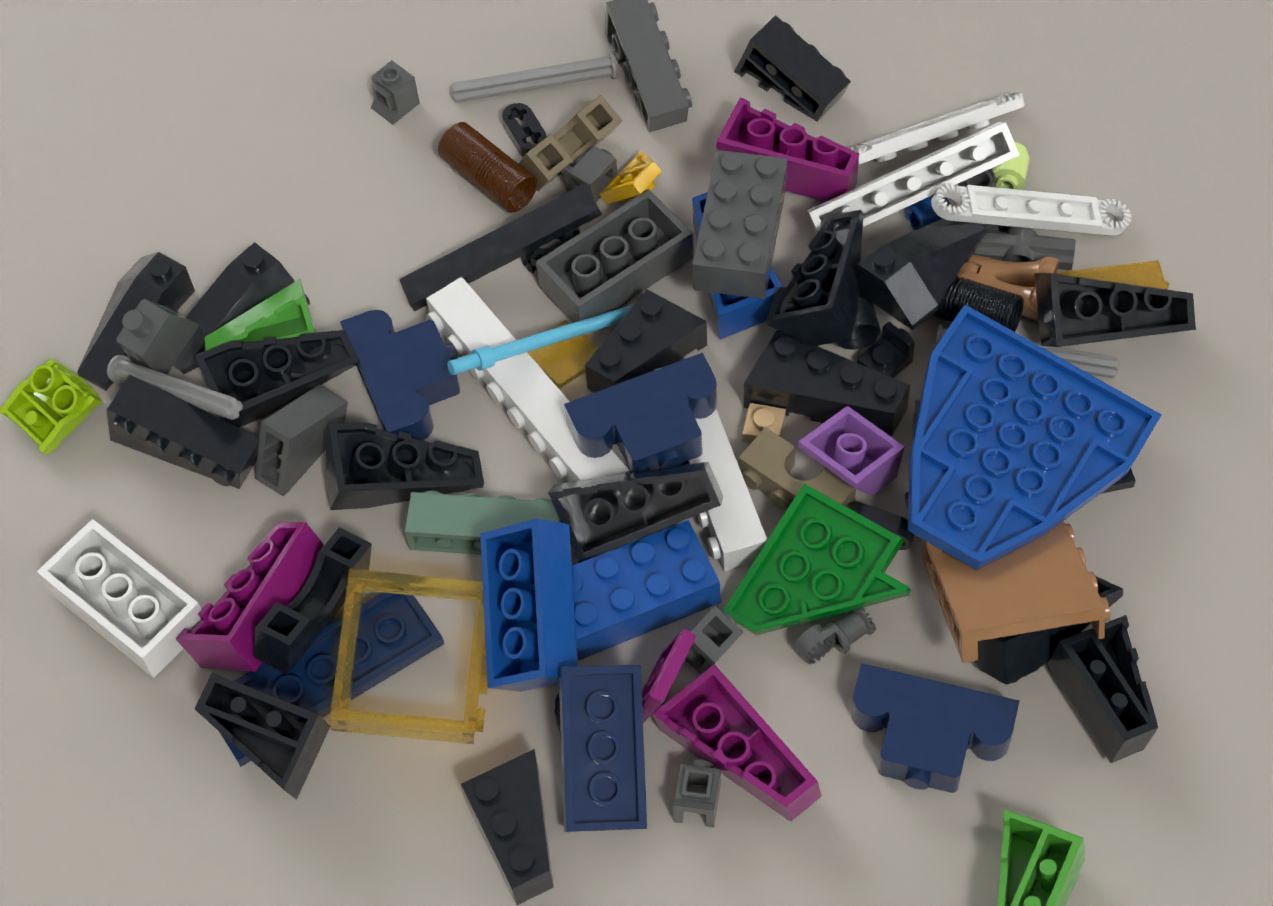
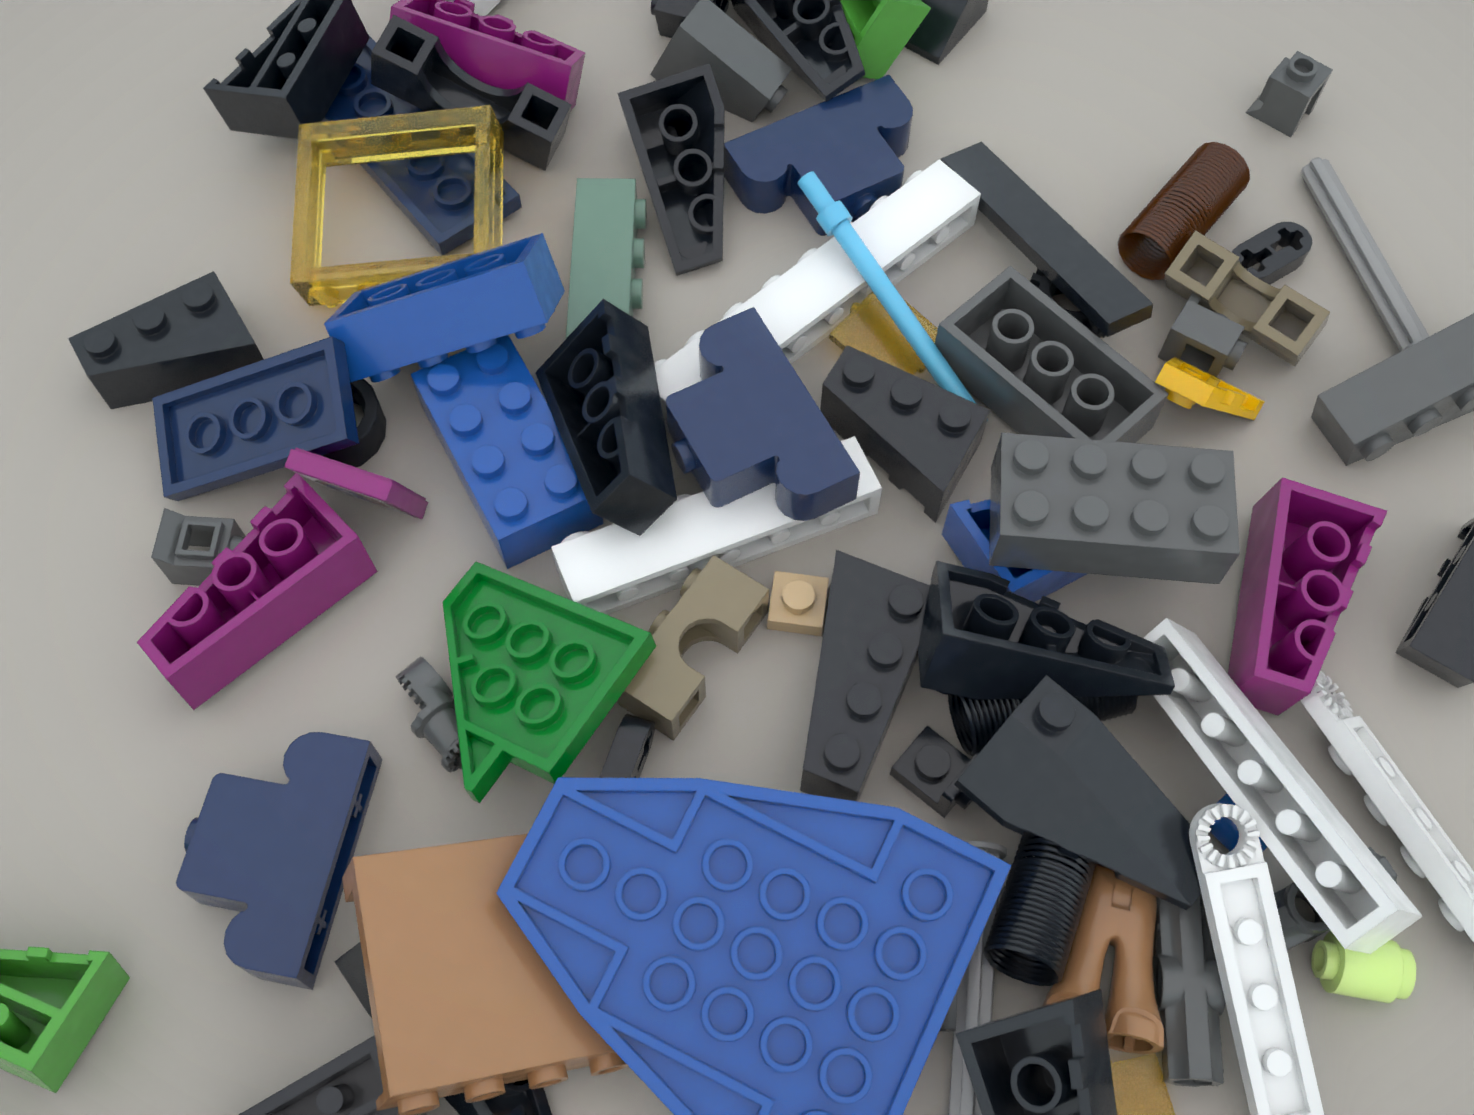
camera: 80 degrees right, 5 degrees up
dark grey brick [685,606,743,674] -> none
medium lavender slope [797,406,905,496] -> none

